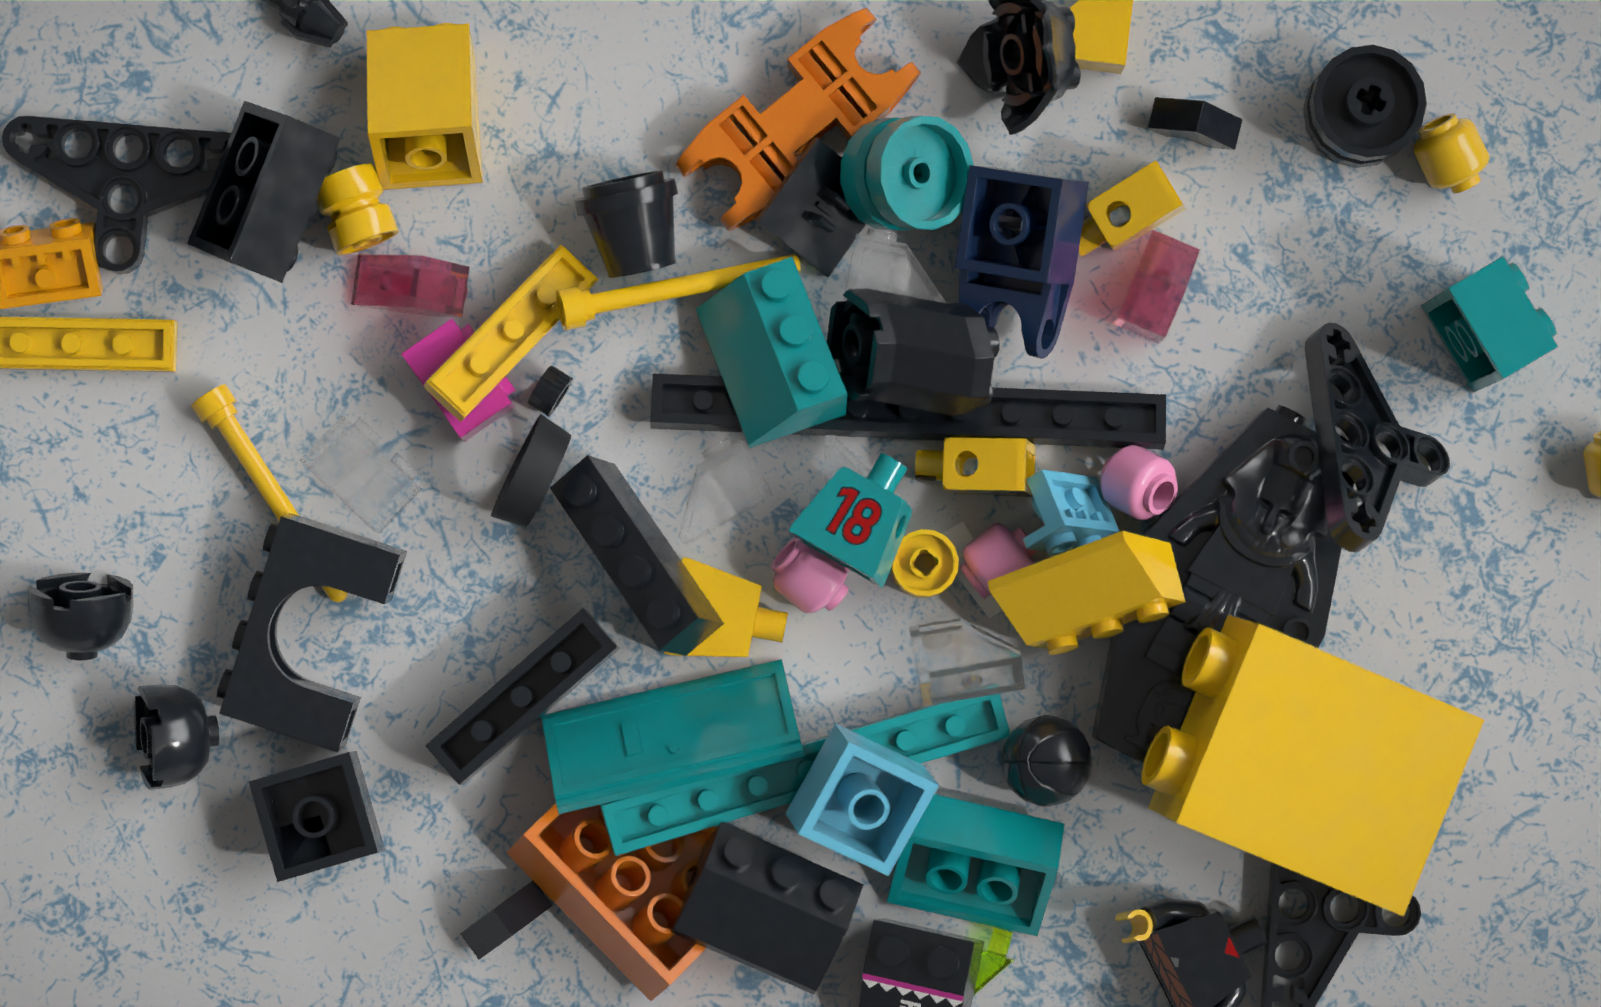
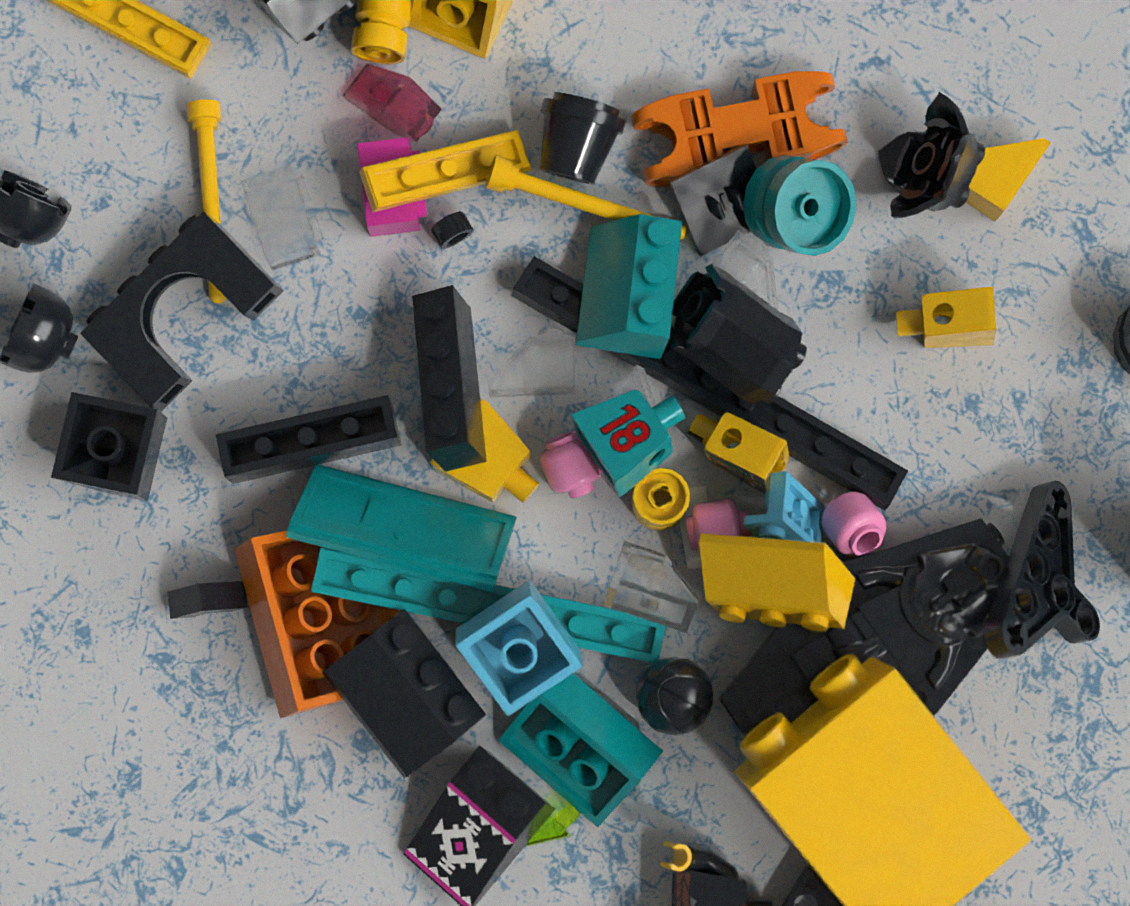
camera: 30 degrees right, 5 degrees down
black tyre [491,414,571,528] -> none
dark blue brick [955,165,1089,359] -> none
clear pink slope [1112,229,1200,344] -> none
black piece [1147,97,1243,150] -> none

